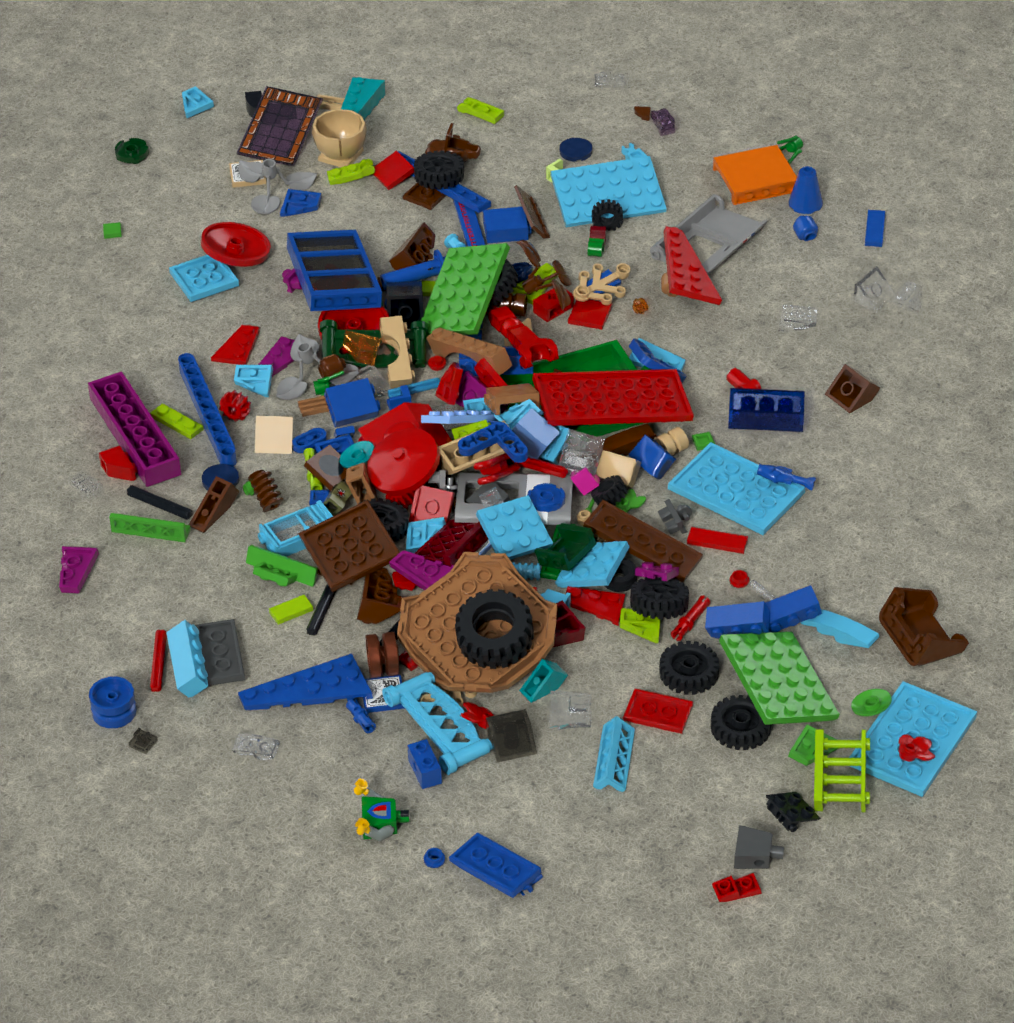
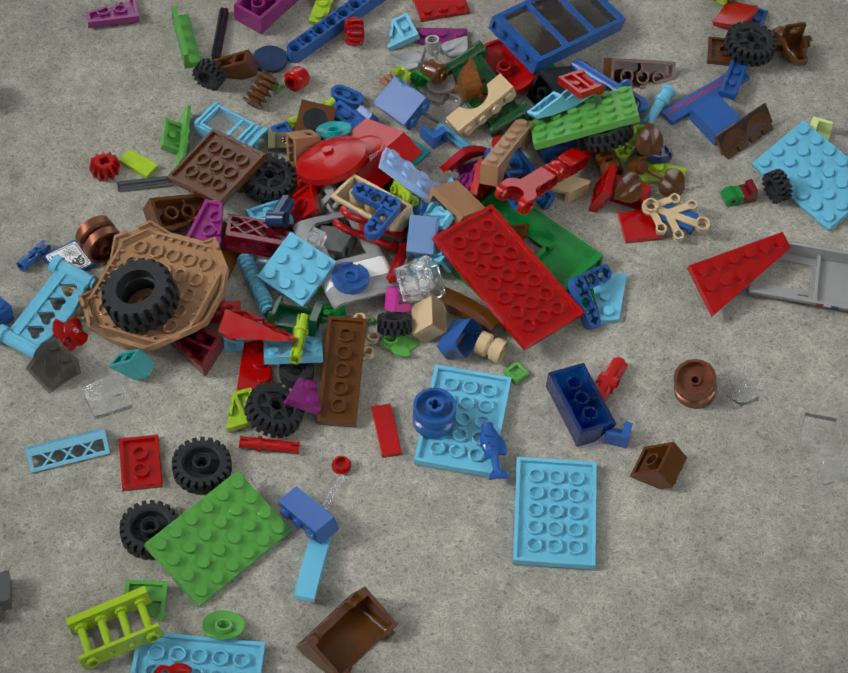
camera: 60 degrees right, 10 degrees up
red axle [150,629,167,692] -> none
medium azure brick [166,620,209,698] -> none
dark grey piece [195,619,245,686] -> none
blue wing [238,653,373,710] -> none
tan piece [255,416,293,454] -> none
clear orange plate [632,298,648,315] -> none
dark grey hips [658,499,692,534] -> none
blue brick [705,601,770,638] -> none
black hinge [766,792,821,833] -> none
none -> red gear [89,152,121,182]
none -> black tyre [192,58,227,91]
none -> red wedge [218,309,298,342]
none -> dark blue piece [265,195,295,228]
none -> red head [284,66,310,92]
none -> lime pin [289,313,309,364]
none -> lime hinge [392,65,411,83]
none -> blue wheel [412,388,456,439]
none -> medium azure plate [512,457,597,570]
none -> medium azure slope [527,89,594,119]
none -> red plate [558,69,605,99]
none -> red plate [588,164,618,213]
none -> blue panel [604,421,633,449]
none -> copper wheel [673,359,717,409]

